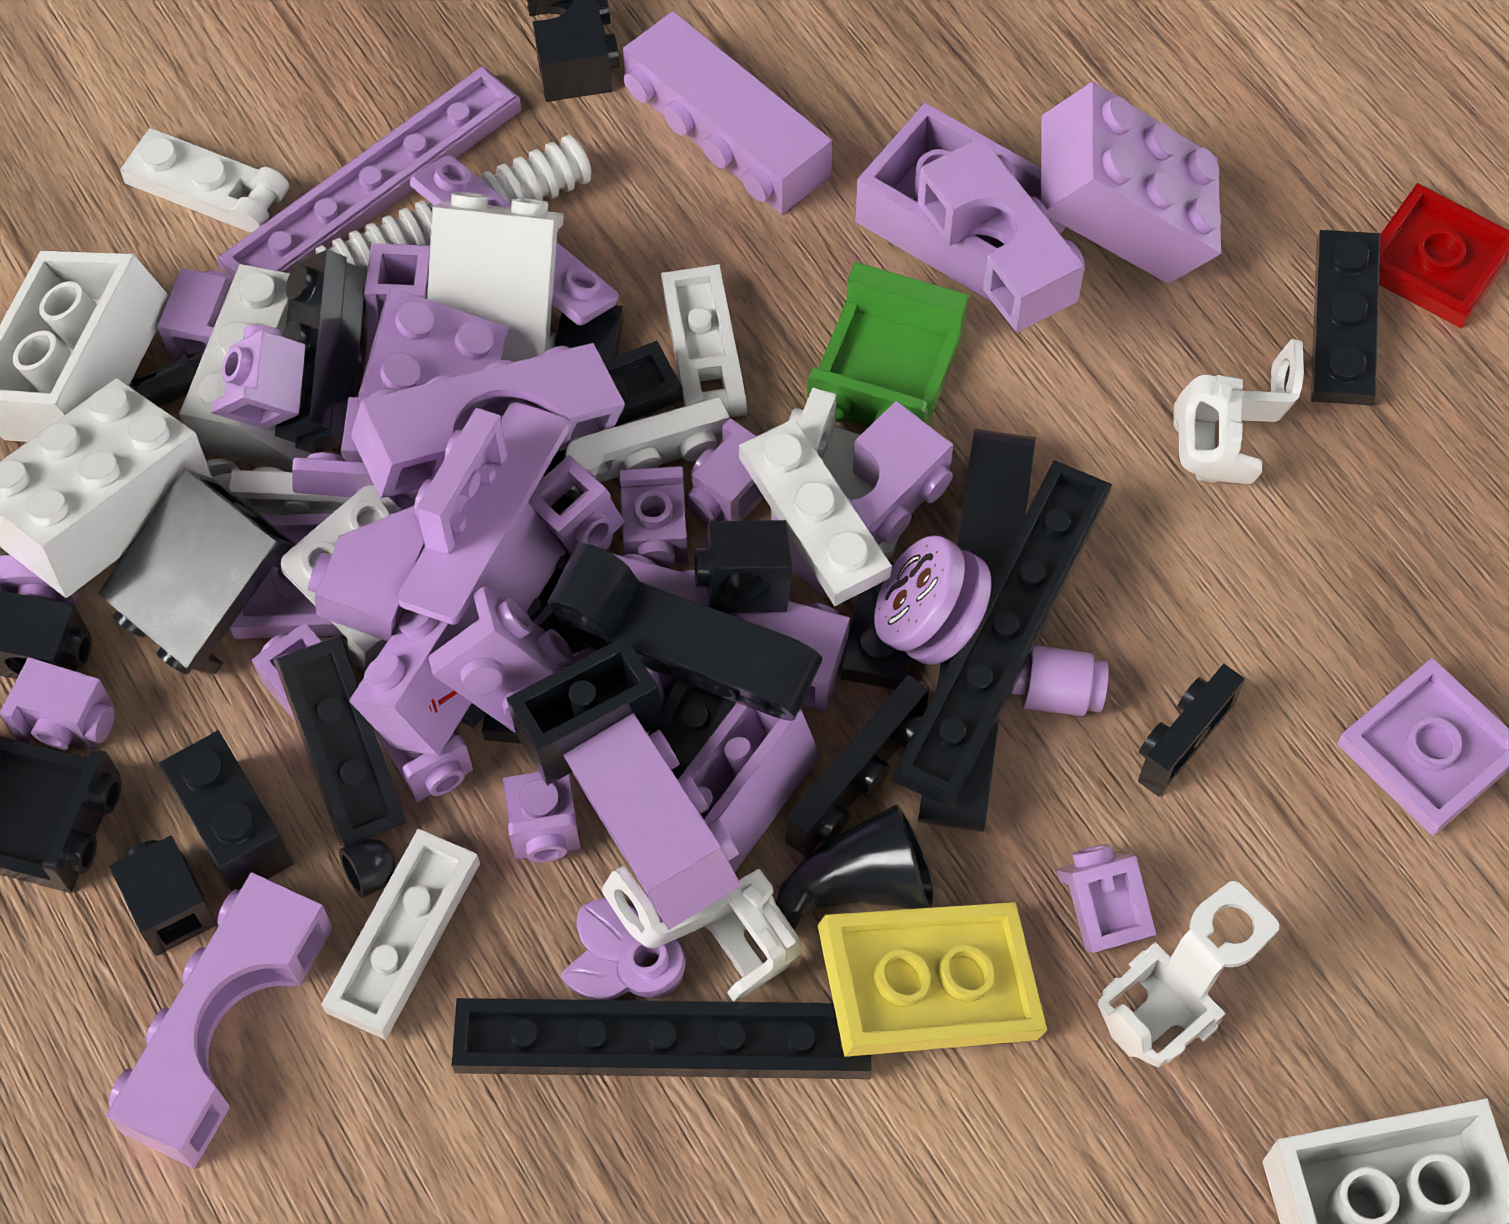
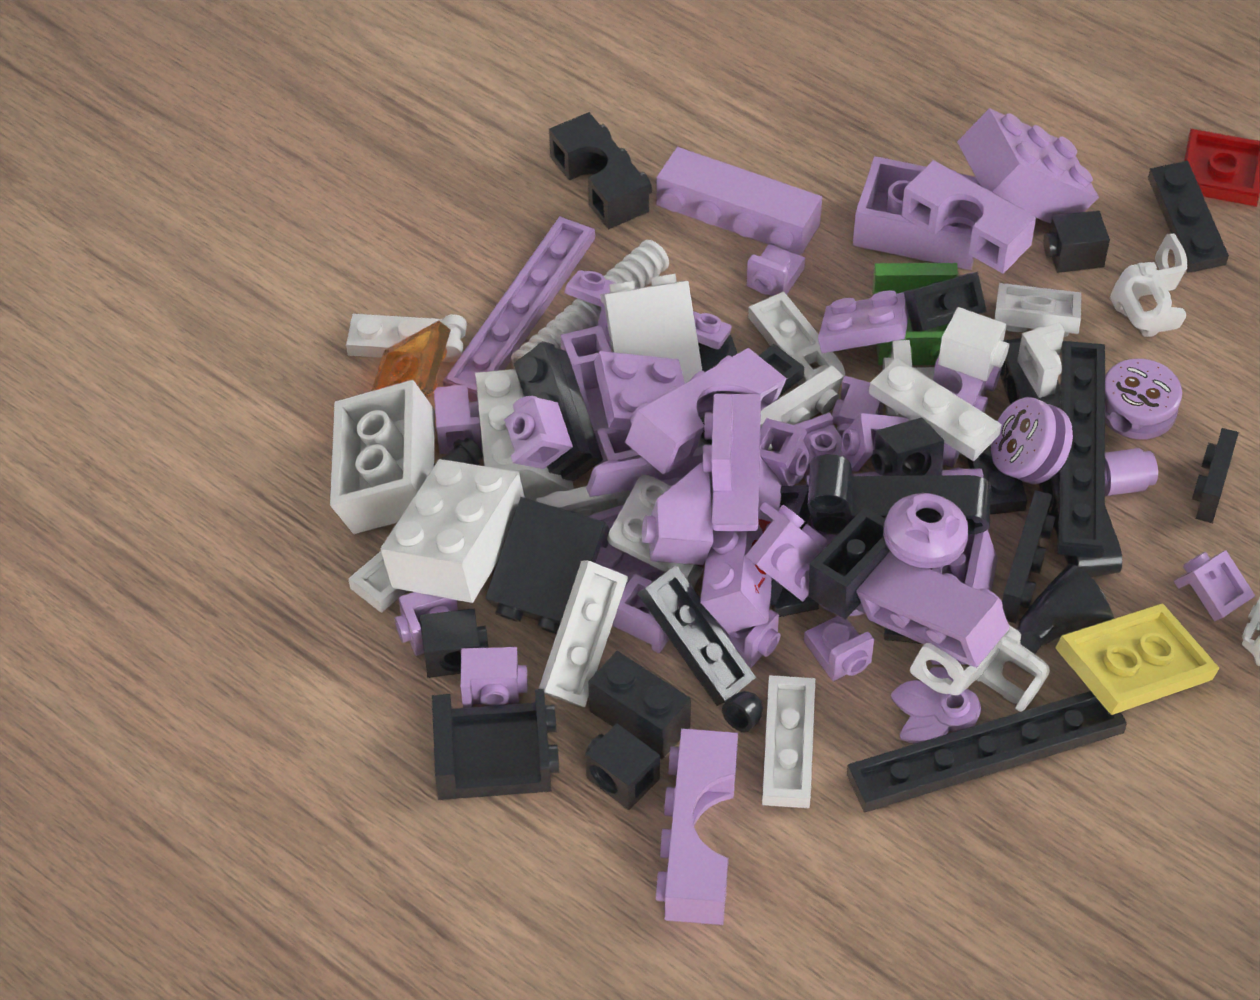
camera: 20 degrees left, 10 degrees down
none -> clear orange plate [371,320,451,398]
none -> white plate [538,561,628,707]
none -> lavender bracket [747,244,805,296]
none -> lavender plate [818,290,909,353]
none -> lavender bracket [841,413,909,472]
none -> lavender piece [883,493,968,569]
none -> black plate [903,272,987,332]
none -> white brick [938,307,1009,381]
none -> white plate [995,283,1081,337]
none -> white bracket [1017,323,1065,398]
none -> black brick [1043,210,1110,273]
none -> lavender head [1105,359,1182,439]

